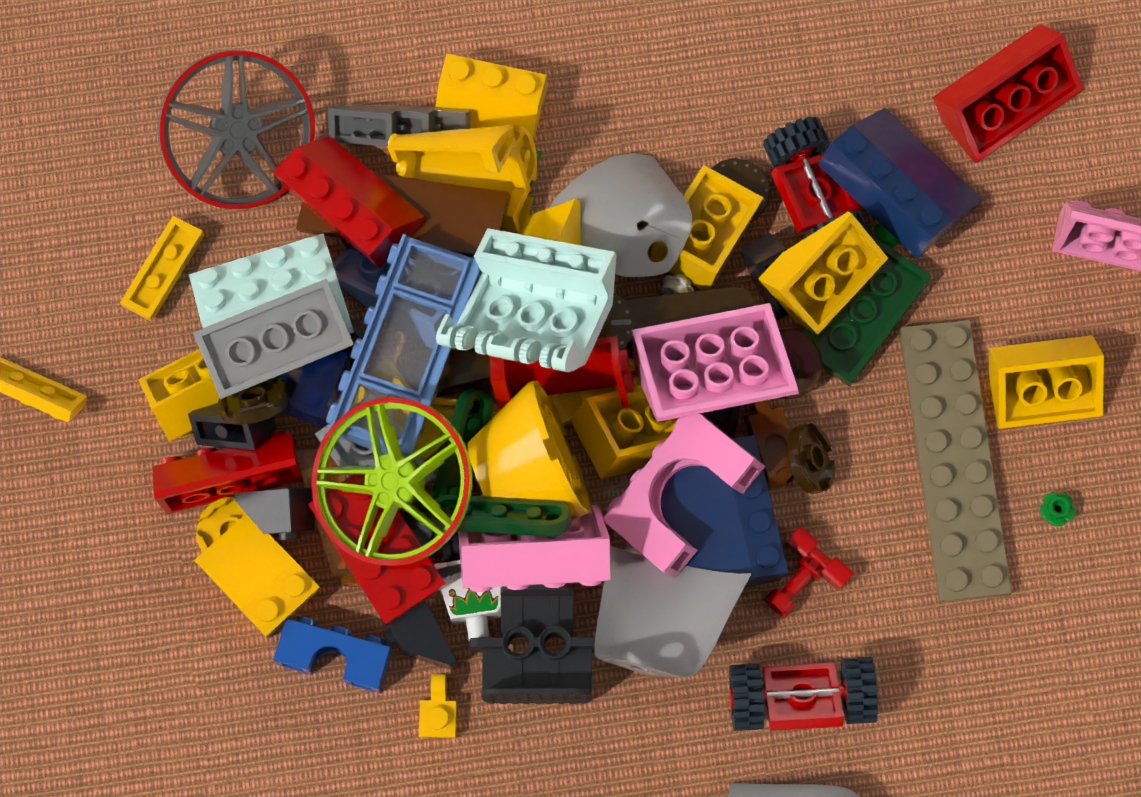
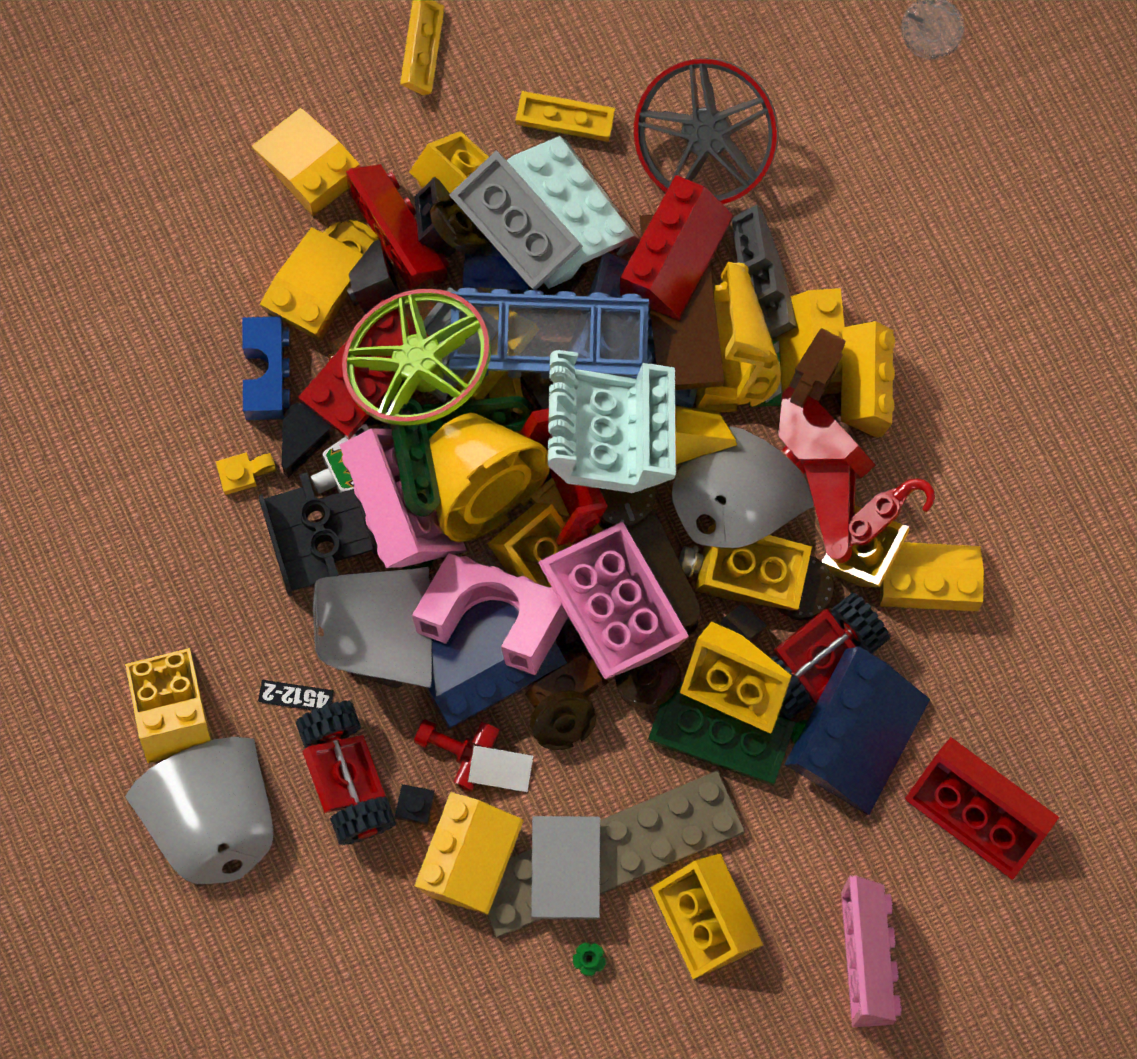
camera: 70 degrees right, 0 degrees up
none -> yellow slope [251,108,360,217]
none -> black sticker [258,680,334,710]
none -> black plate [395,784,435,825]
none -> yellow slope [414,792,524,915]
none -> white sticker [468,745,533,792]
none -> light grey tile [531,816,600,919]
none -> red slope [778,386,935,563]
none -> reddish brown piece [789,328,846,408]
none -> yellow slope [822,506,910,587]
none -> yellow slope [841,321,895,438]
none -> yellow slope [880,542,984,611]

